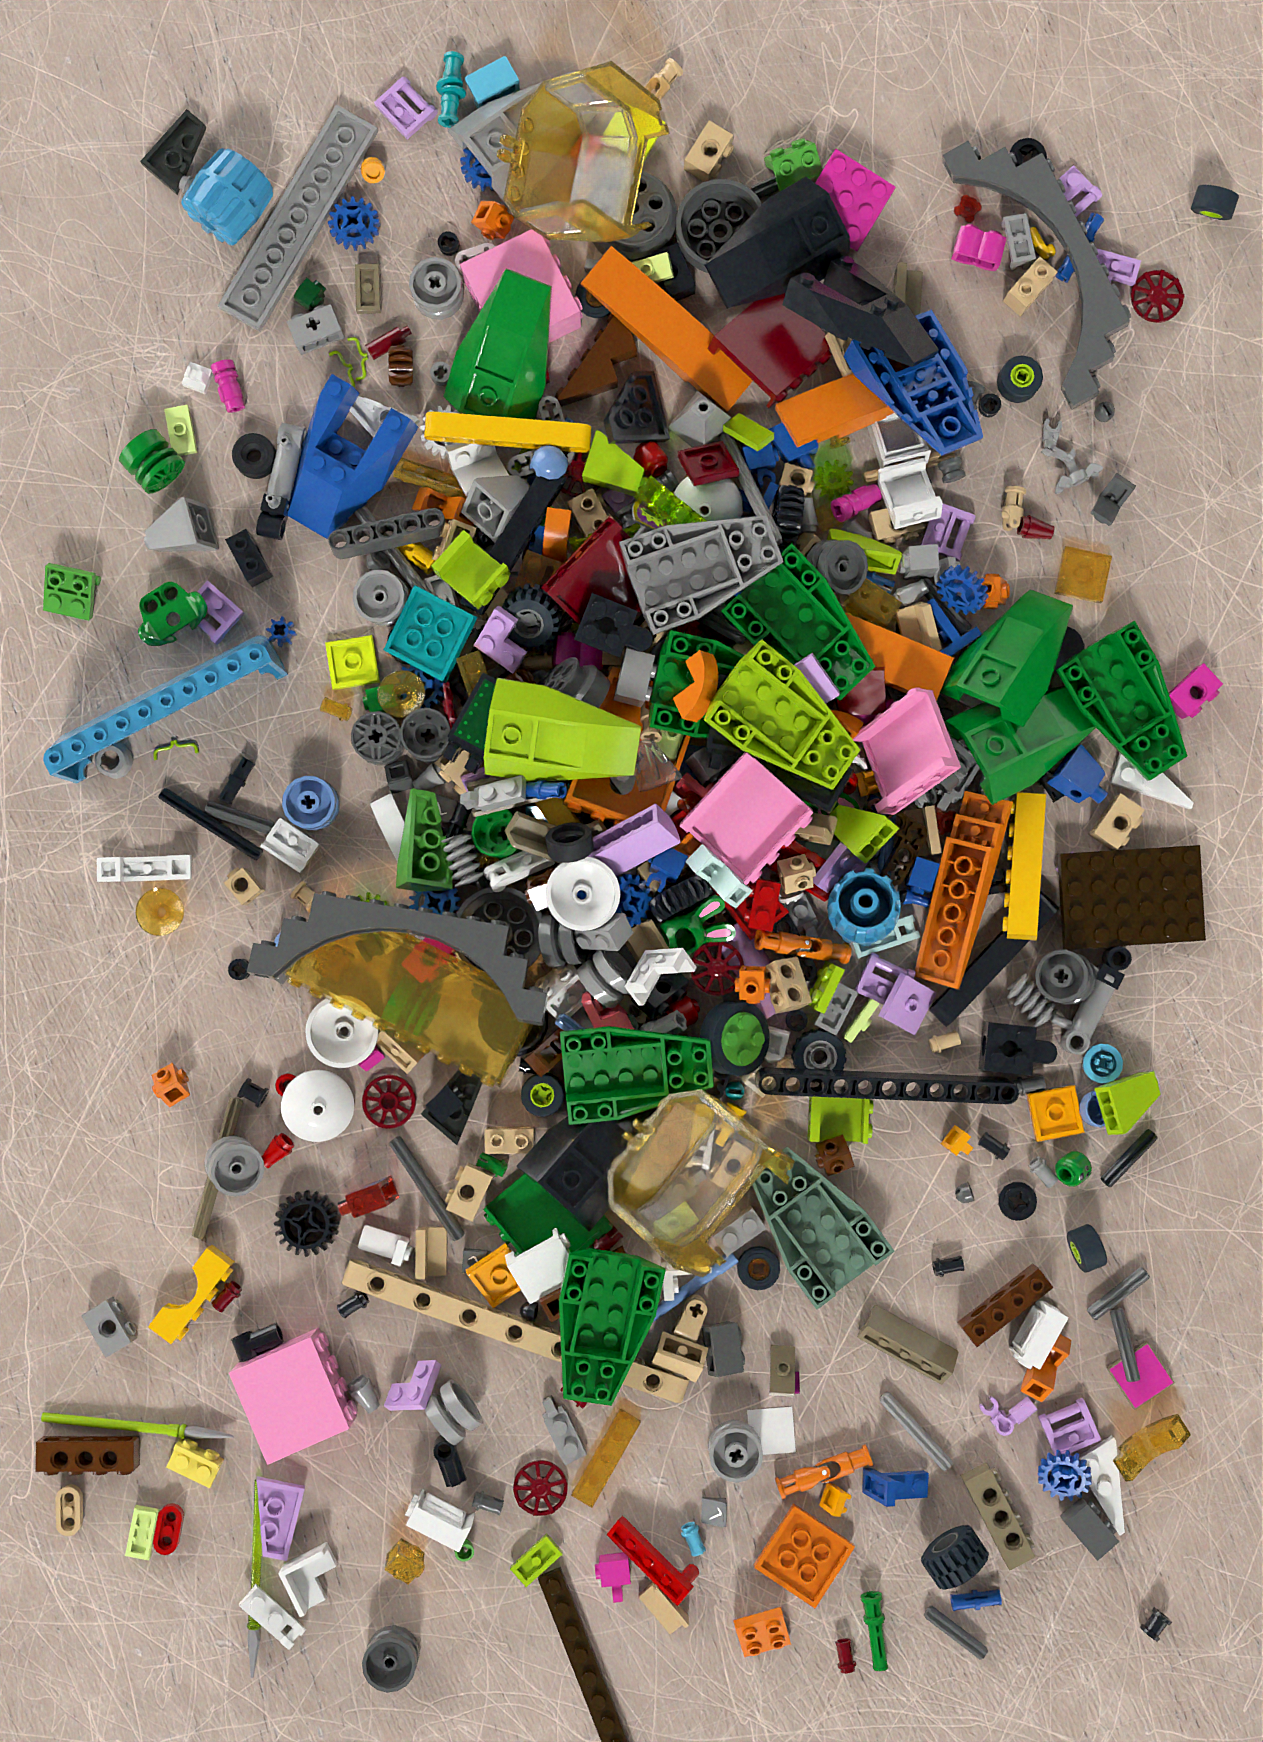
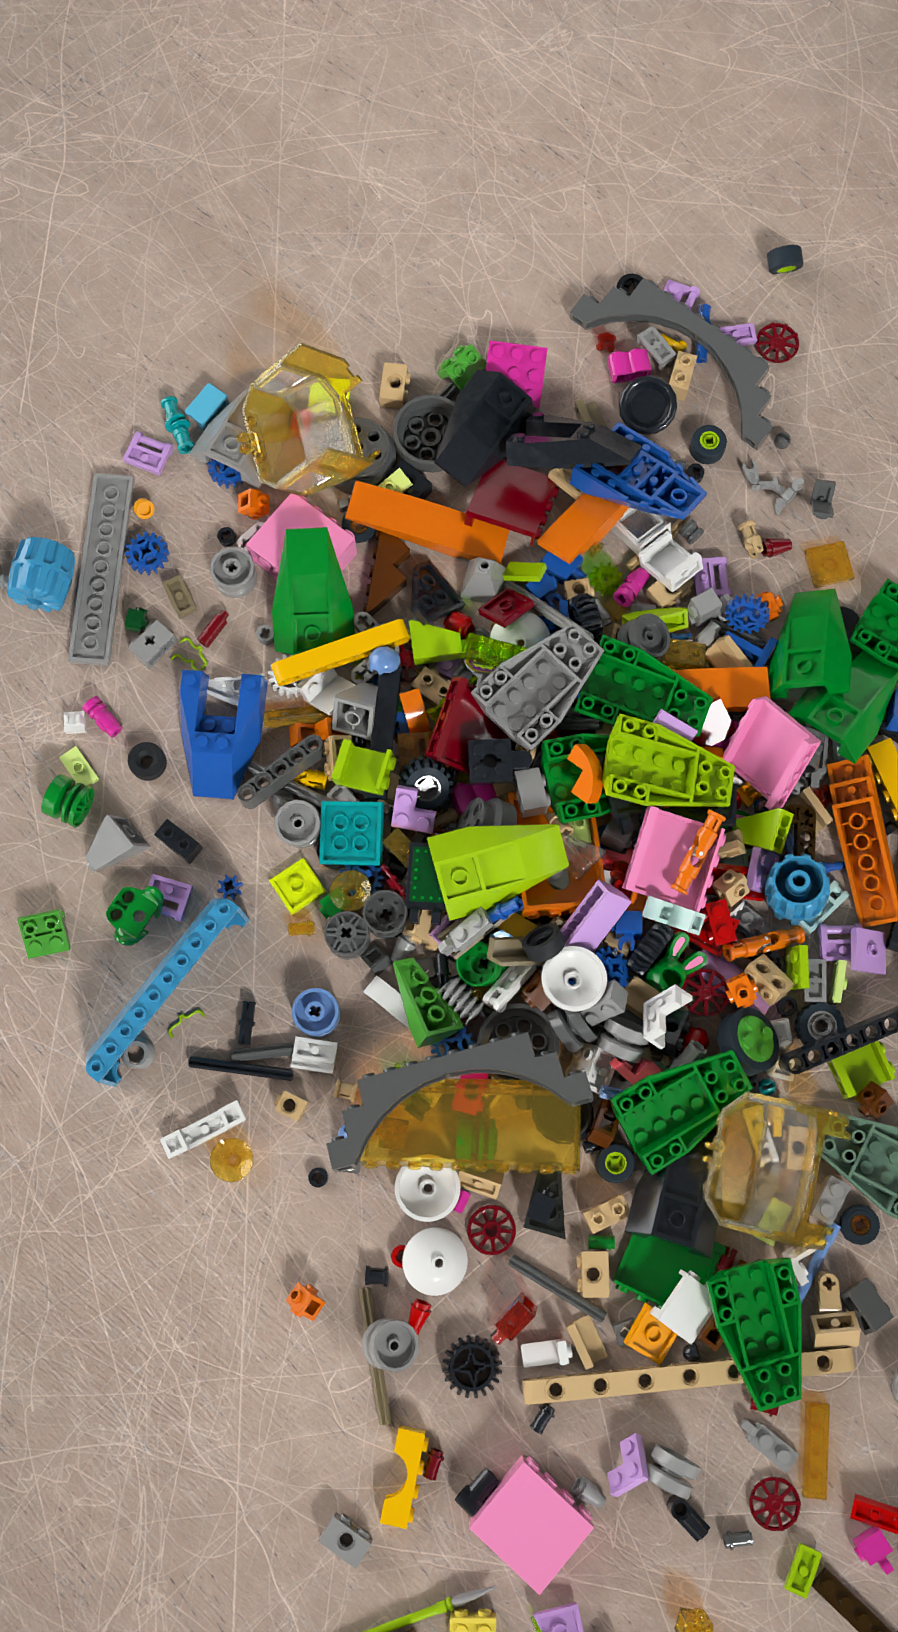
camera: 20 degrees left, 10 degrees down
light grey piece [256,423,307,540] -> none
reddish brown gear [388,345,413,387] -> none
white window [405,1489,476,1552] -> none
bright green hinge [454,1539,474,1562] -> none
tan piece [643,58,683,102] -> none
blue brick [905,857,940,895] -> none
none -> black piece [619,375,677,435]
none -> orange piece [669,810,726,896]

